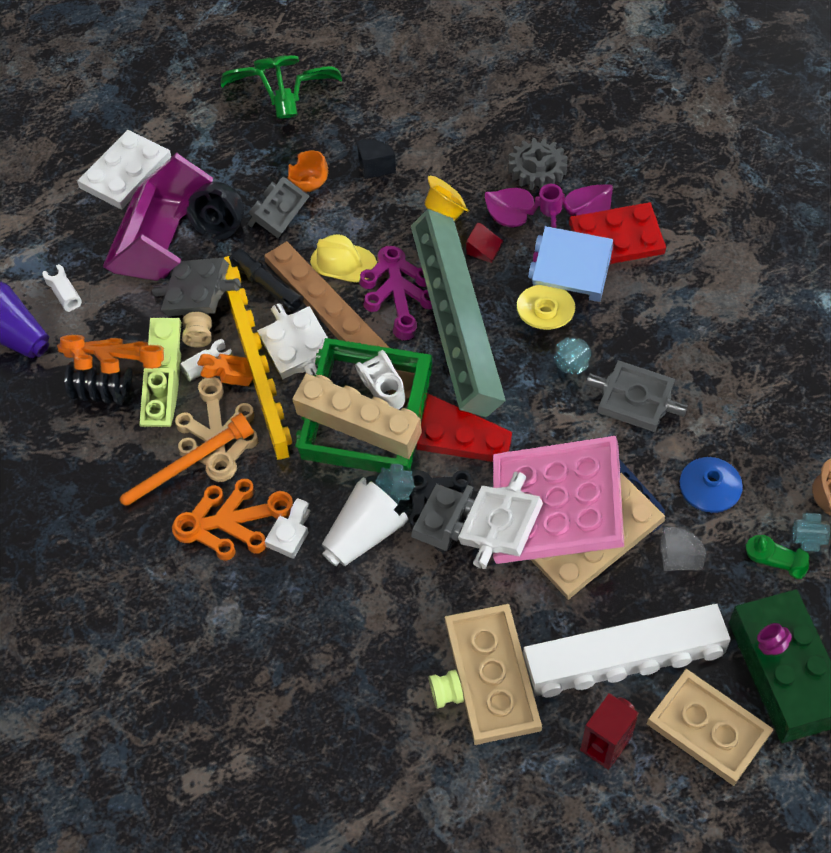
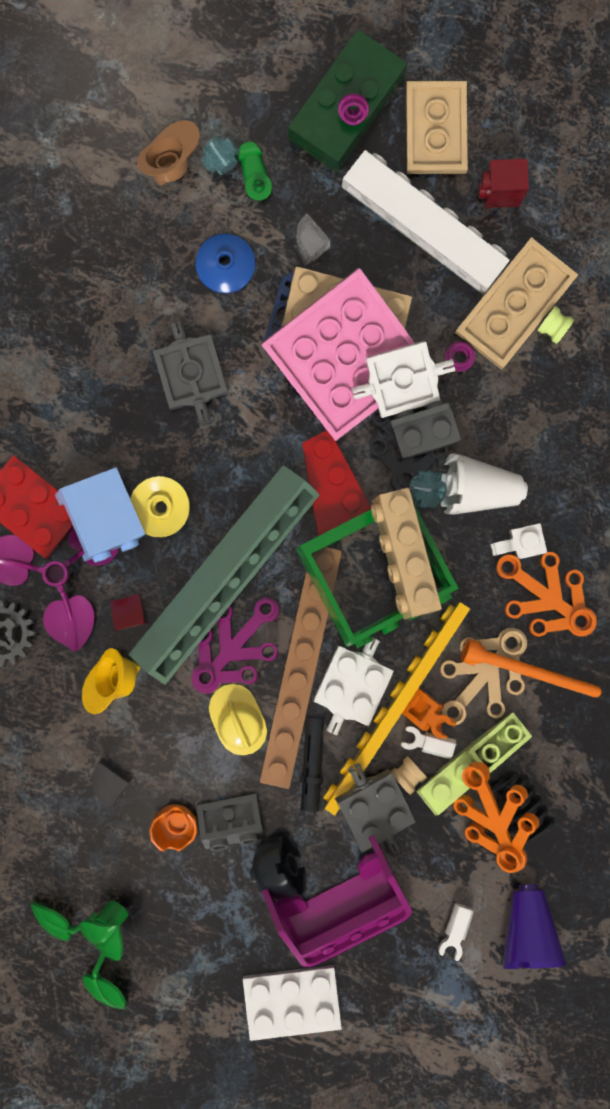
camera: 135 degrees left, 30 degrees up
white piece [355,350,405,409] -> none
clear light blue gear [554,337,591,374] -> none
none -> magenta plate [445,341,475,372]

